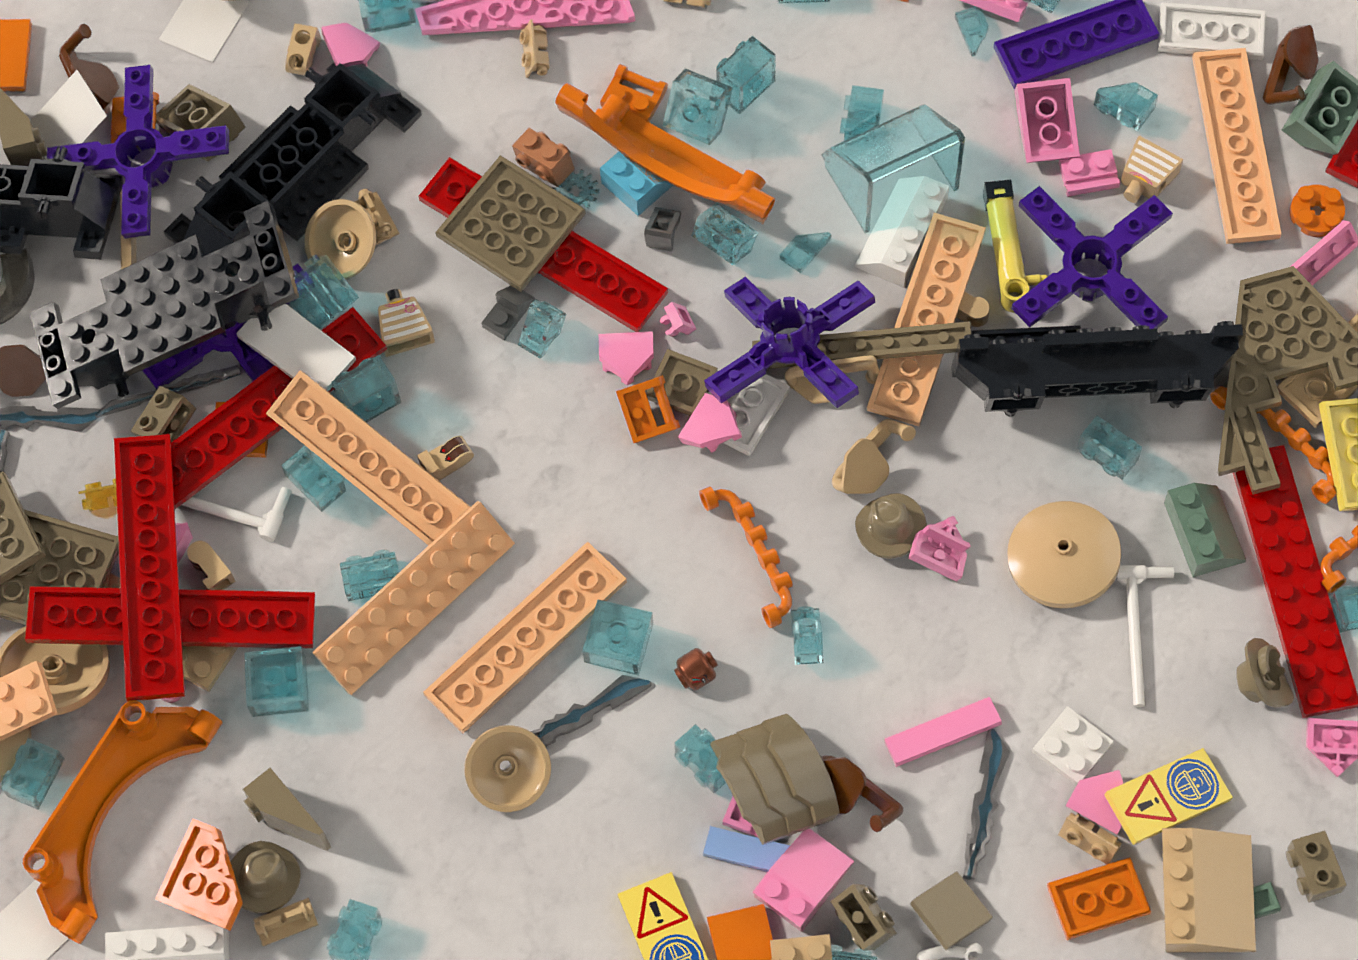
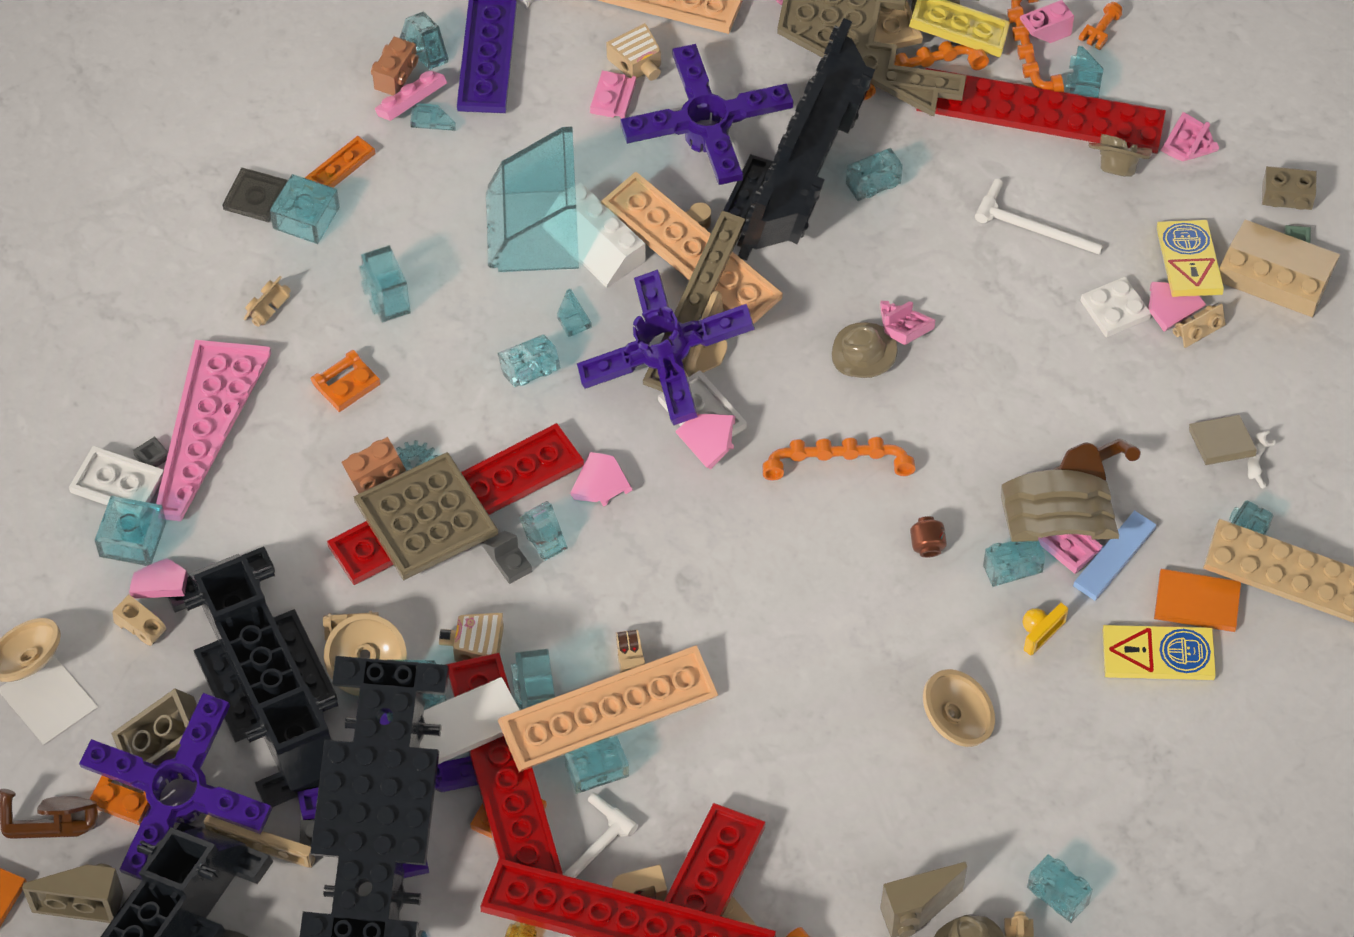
camera: 70 degrees left, 10 degrees down
white sticker [31,70,107,147] -> none
flat silver sword [95,365,241,418] -> none
dark tan brick [131,386,197,443] -> none
clear light blue brick [244,646,309,717] -> none
light nougat plate [312,501,515,695] -> none
clear light blue brick [340,550,400,602] -> none
light nougat plate [423,542,627,734] -> none
tan hinge [520,19,550,78] -> none
flat silver sword [531,675,652,747] -> none
orange panel [555,83,775,224] -> none
clear light blue brick [582,599,654,676] -> none
medium azure slope [600,152,673,216] -> none
orange plate [616,375,681,443] -> none
dark grey slope [644,207,681,251] -> none
dark tan plate [646,349,718,416] -> none
bright pink tile [660,302,696,337] -> none
clear light blue brick [662,68,733,145] -> none
bright pink slope [753,829,854,932] -> none
clear light blue slope [791,606,823,665] -> none
dark tan brick [830,884,897,951] -> none
tan piece [832,419,916,494] -> none
clear light blue slope [840,85,884,145] -> none
bright pink tile [885,697,1002,767] -> none
flat silver sword [963,728,1010,880] -> none
light yellow piece [983,179,1048,312] -> none
tan dish [1007,501,1121,608] -> none
bright pink slope [1014,78,1080,163] -> none
orange tile [1047,857,1151,940] -> none
clear light blue slope [1094,82,1158,131] -> none
sand green slope [1164,483,1246,577] -> none
none -> yellow tile [1022,602,1068,656]

